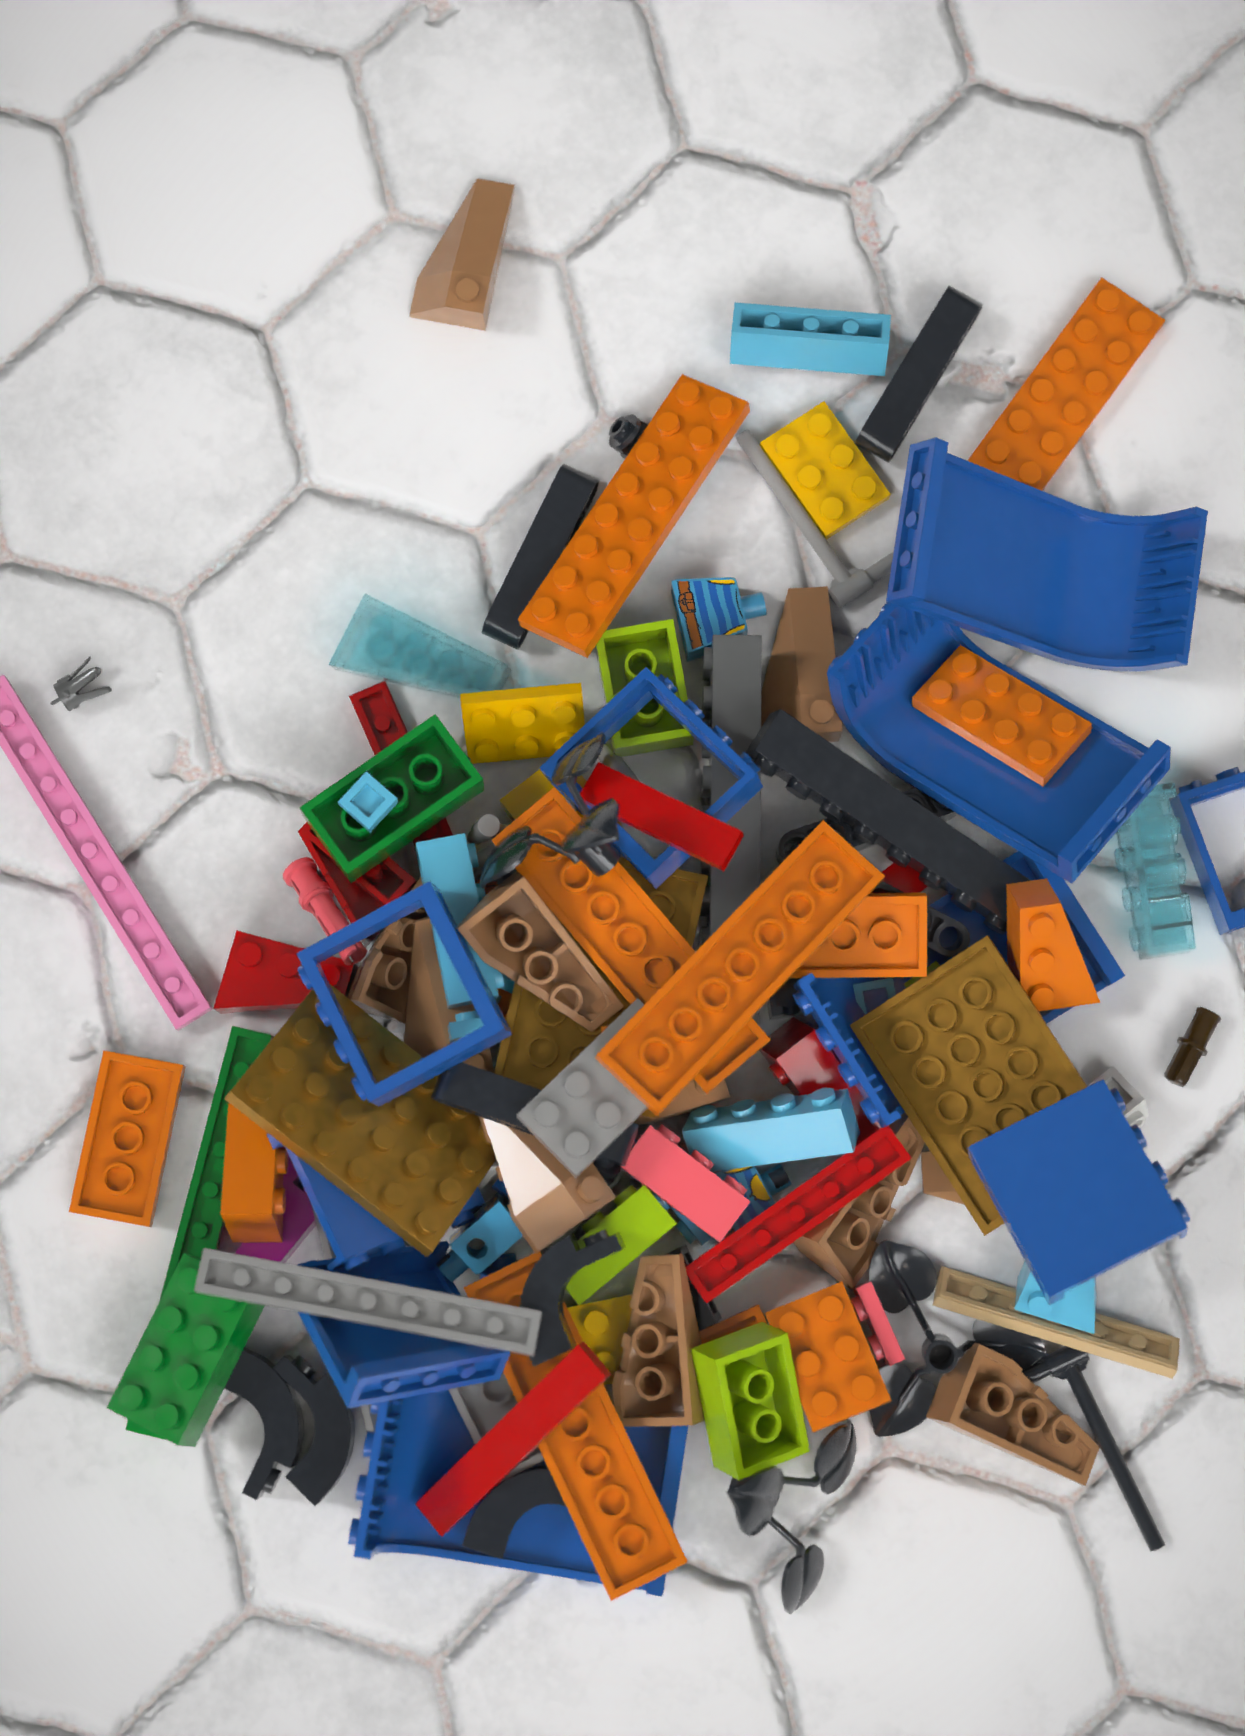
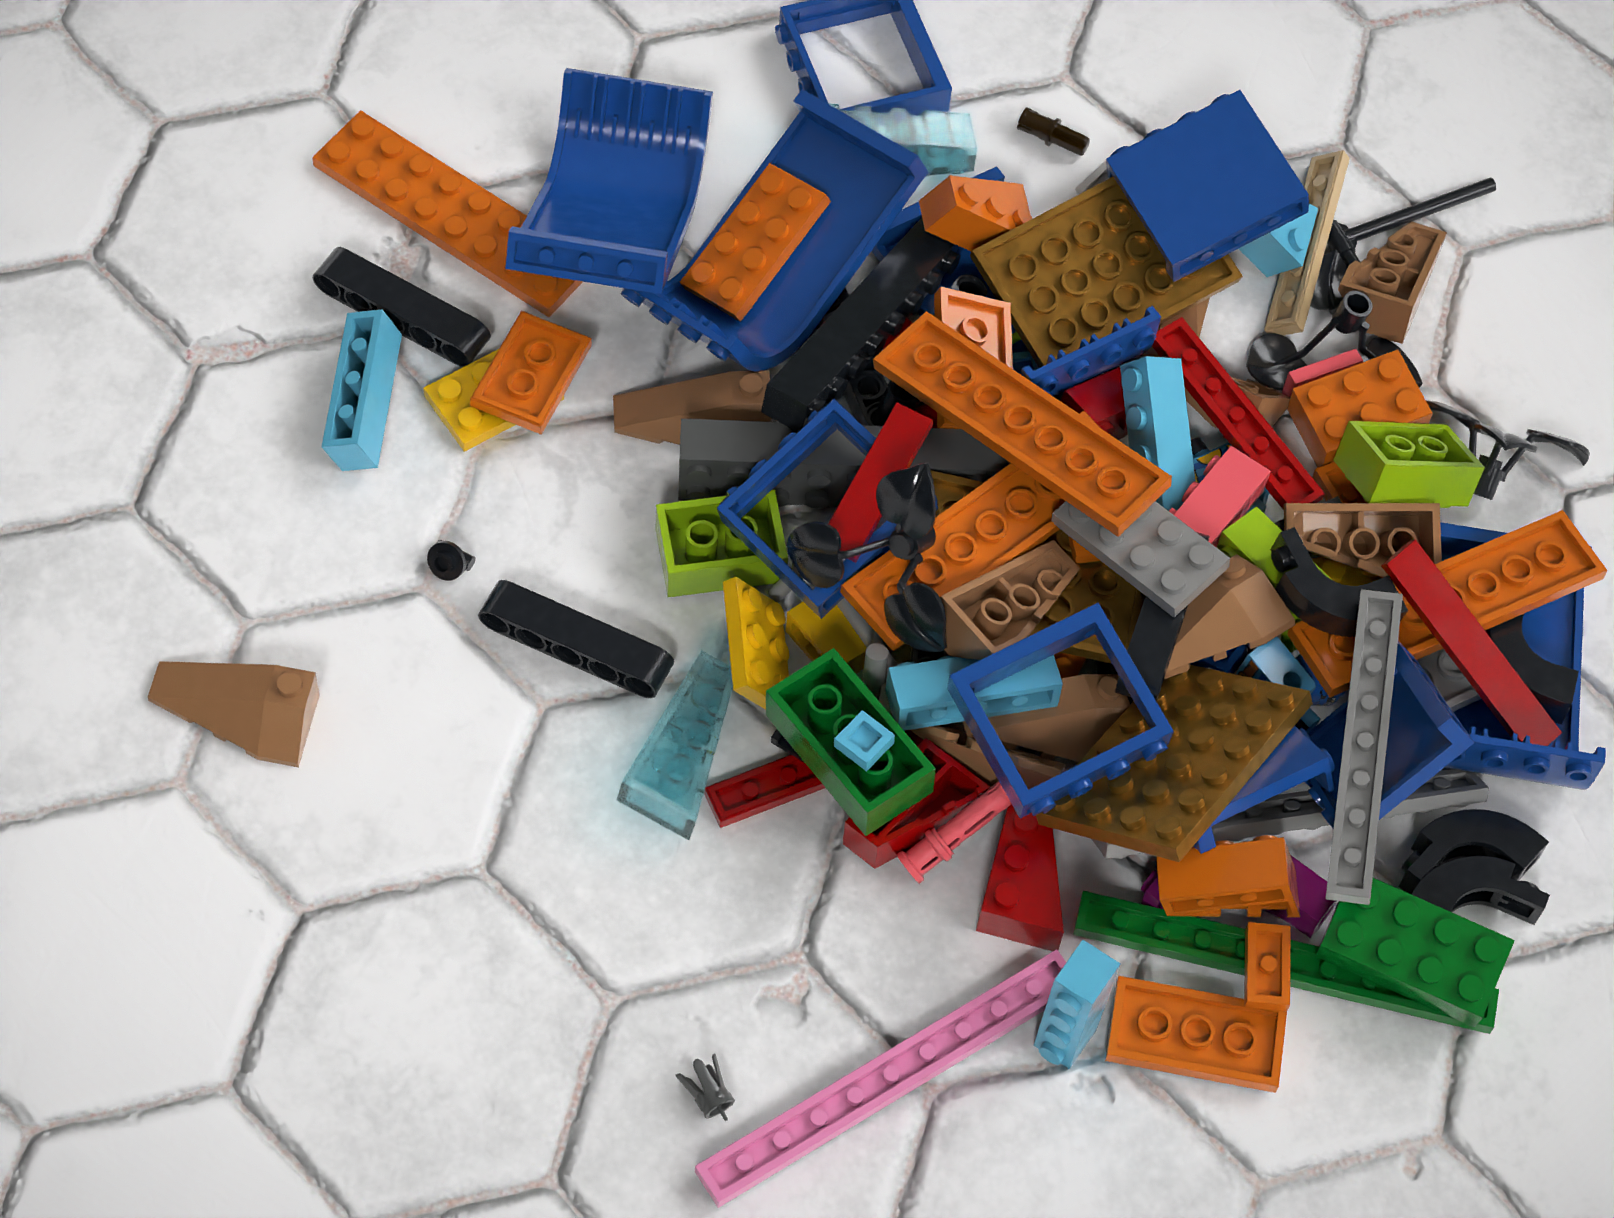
camera: 95 degrees left, 20 degrees down
medium azure plate [447,1011,484,1042] -> none
orange plate [518,374,750,658] -> none
torso [671,577,767,662] -> none
light grey bar [736,430,893,608] -> none
none -> orange tile [470,311,592,435]
none -> medium azure brick [1033,940,1121,1069]
none -> orange plate [1244,922,1291,1012]

